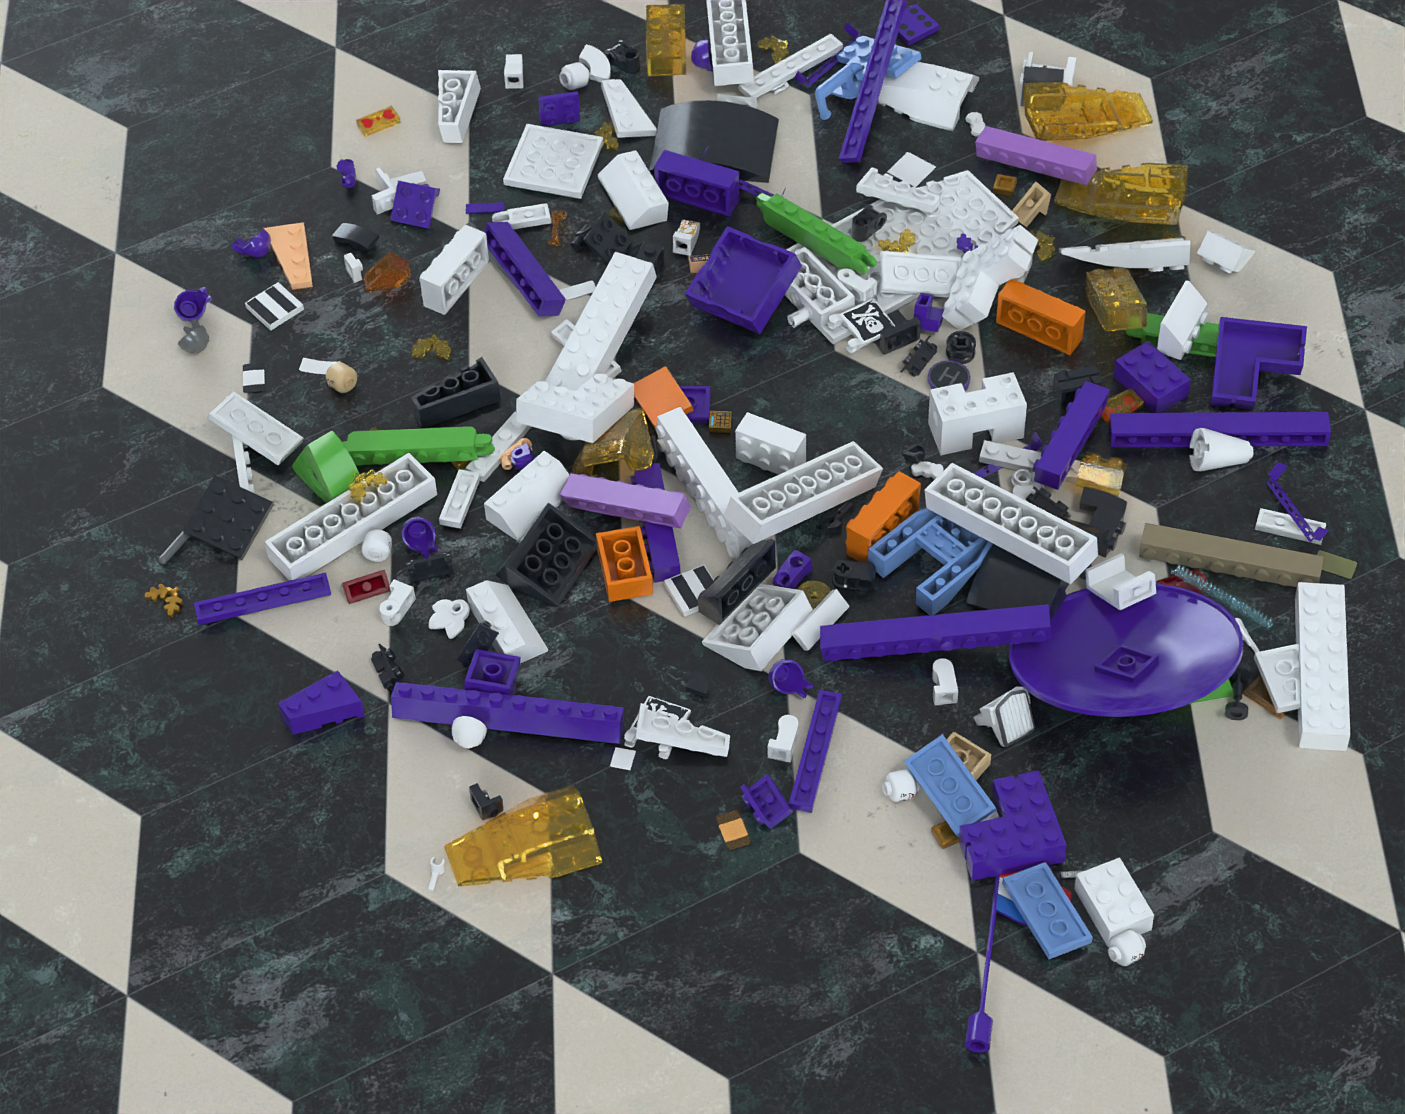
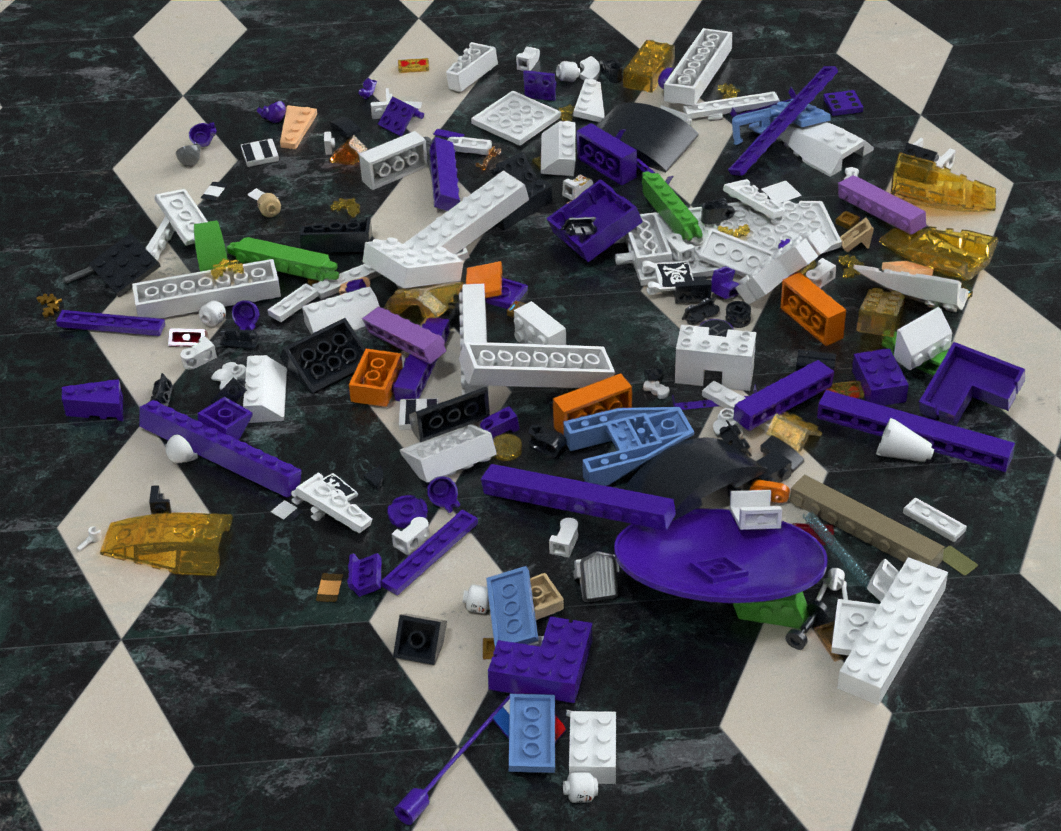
camera: 25 degrees right, 10 degrees down
white tile [791,589,850,651] -> none
white brick [924,463,1098,584] -> none
white slope [1197,231,1255,274] -> none
dark purple piece [1267,462,1329,542] -> none
none -> dark purple tile [388,495,428,529]
none -> black slope [393,613,447,665]
none -> black hinge [560,217,597,236]
none -> orange plate [749,480,790,503]
none -> white slope [867,559,899,601]
none -> light nougat plate [882,261,933,276]

